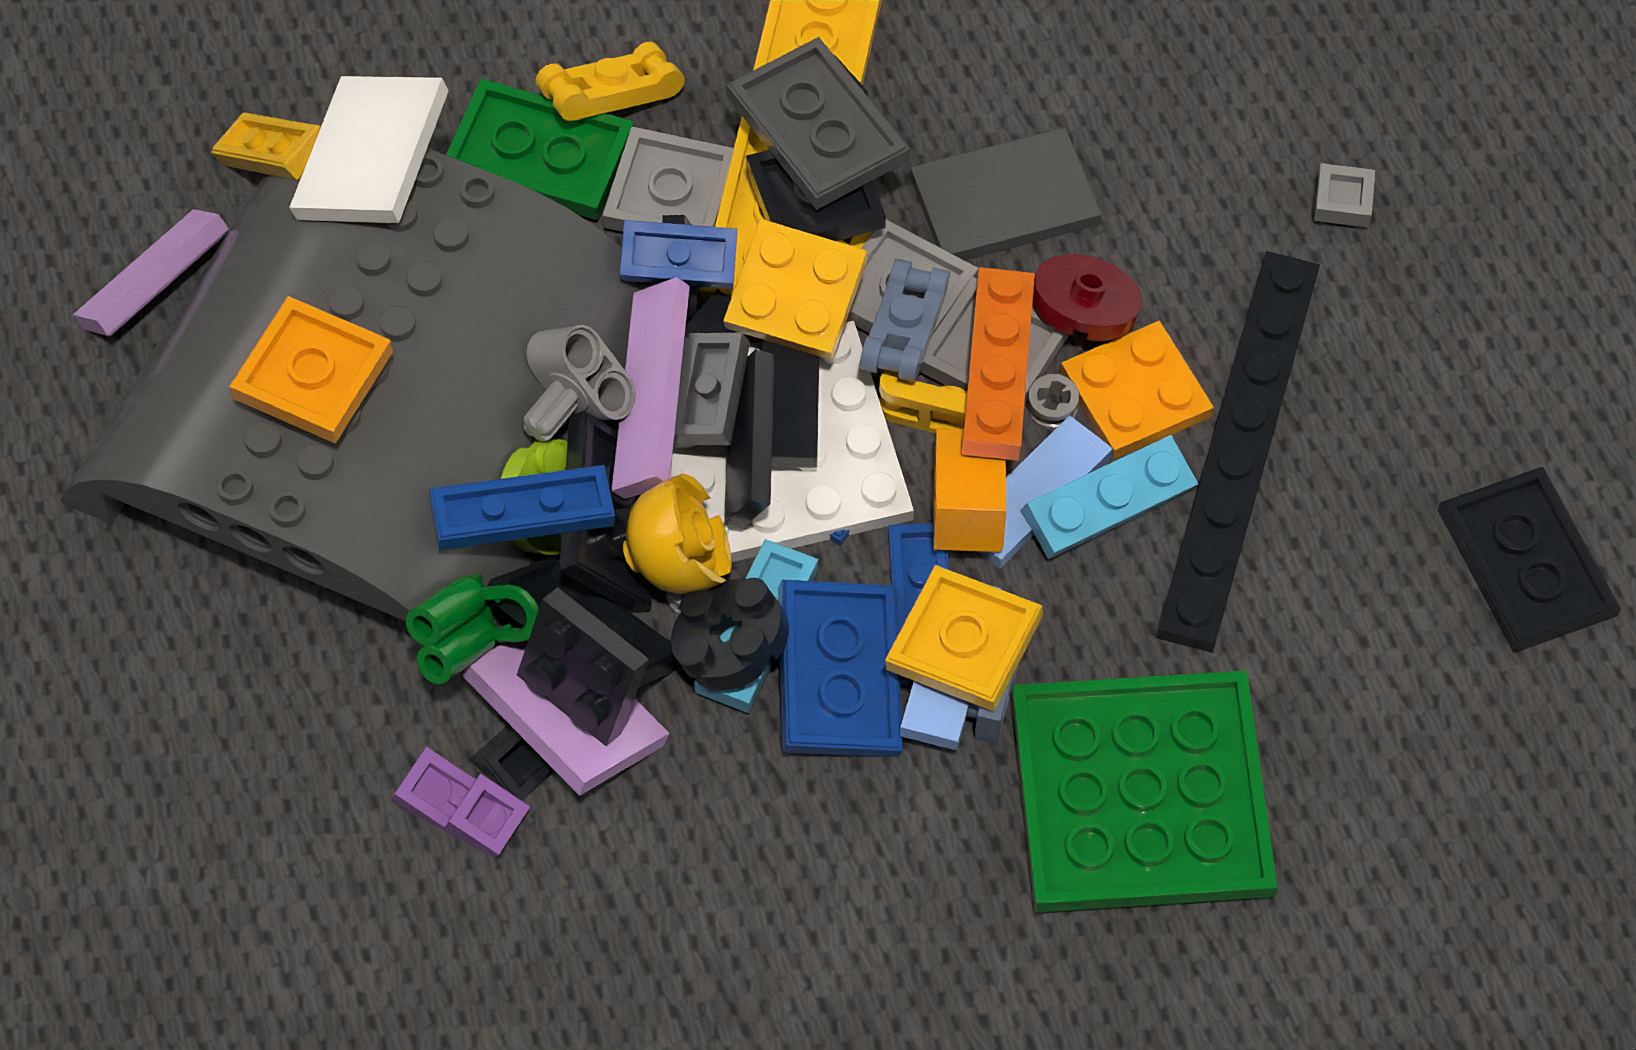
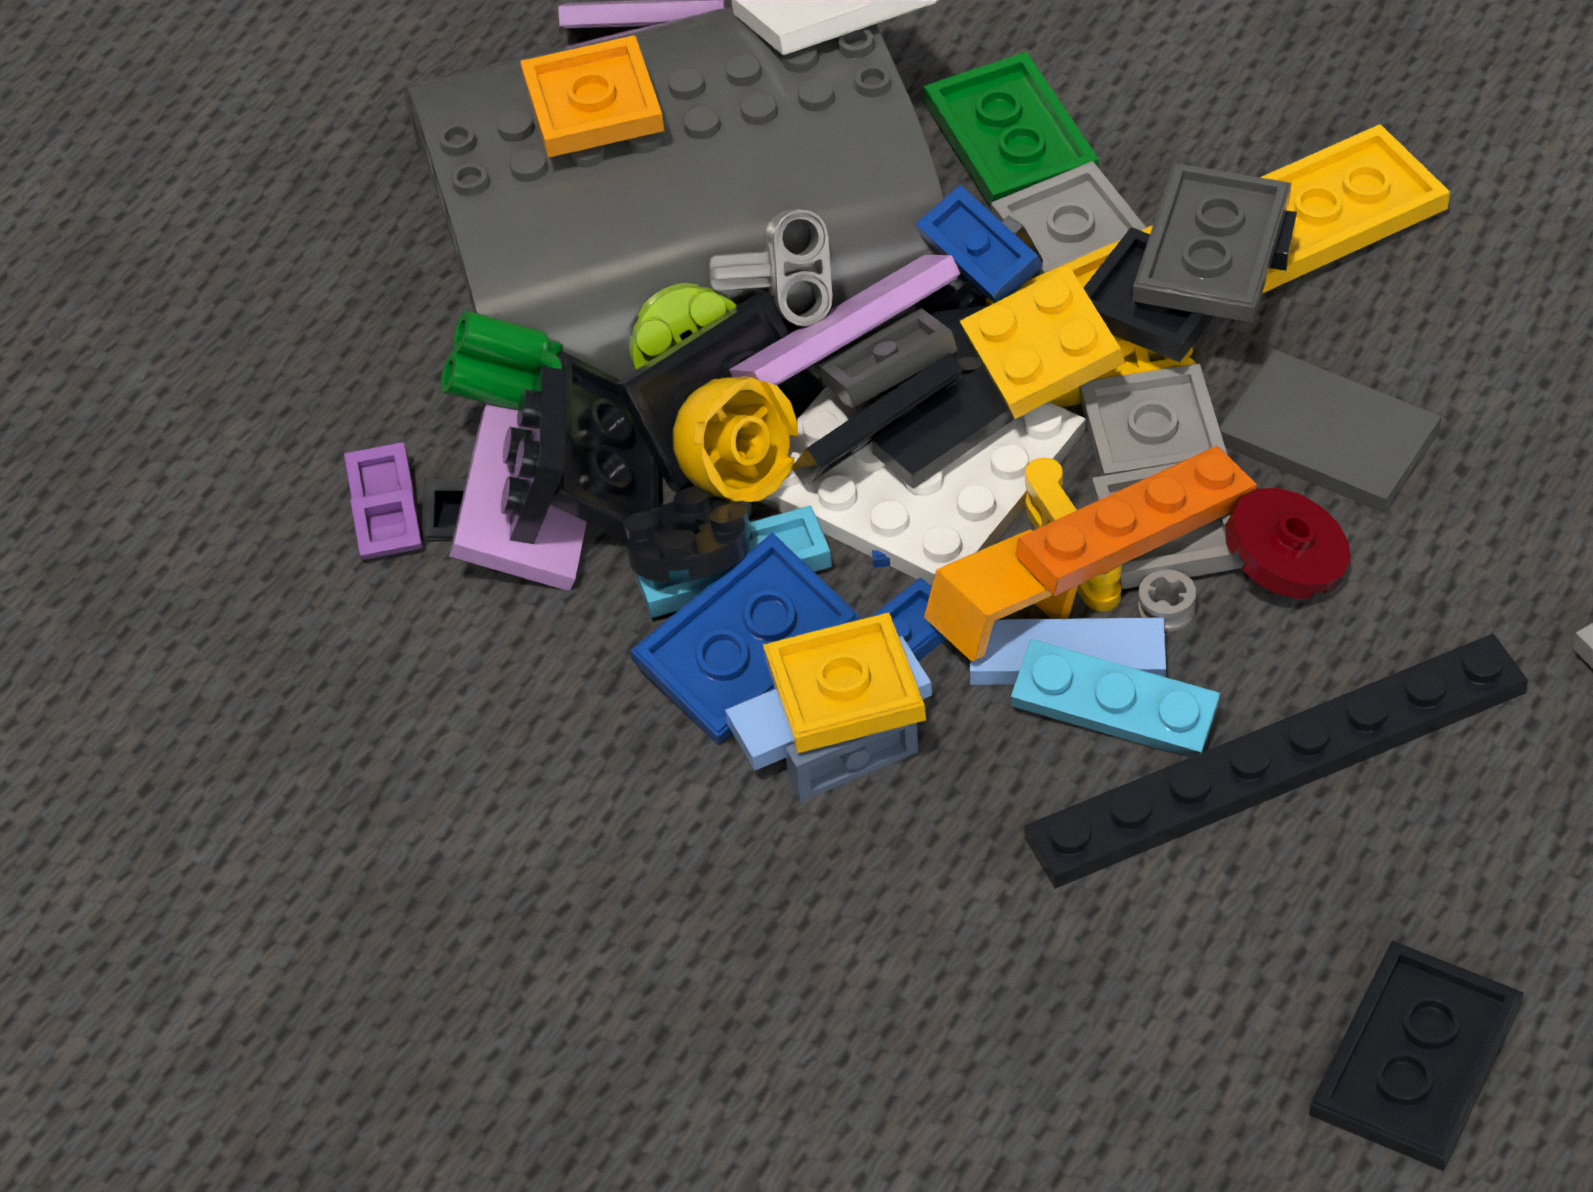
camera: 55 degrees right, 10 degrees down
blue tile [429,465,615,550] -> none
yellow plate [535,42,685,121] -> none
sand blue plate [859,258,950,382] -> none
green plate [1011,670,1278,913] -> none
light orange plate [1060,320,1214,460] -> none

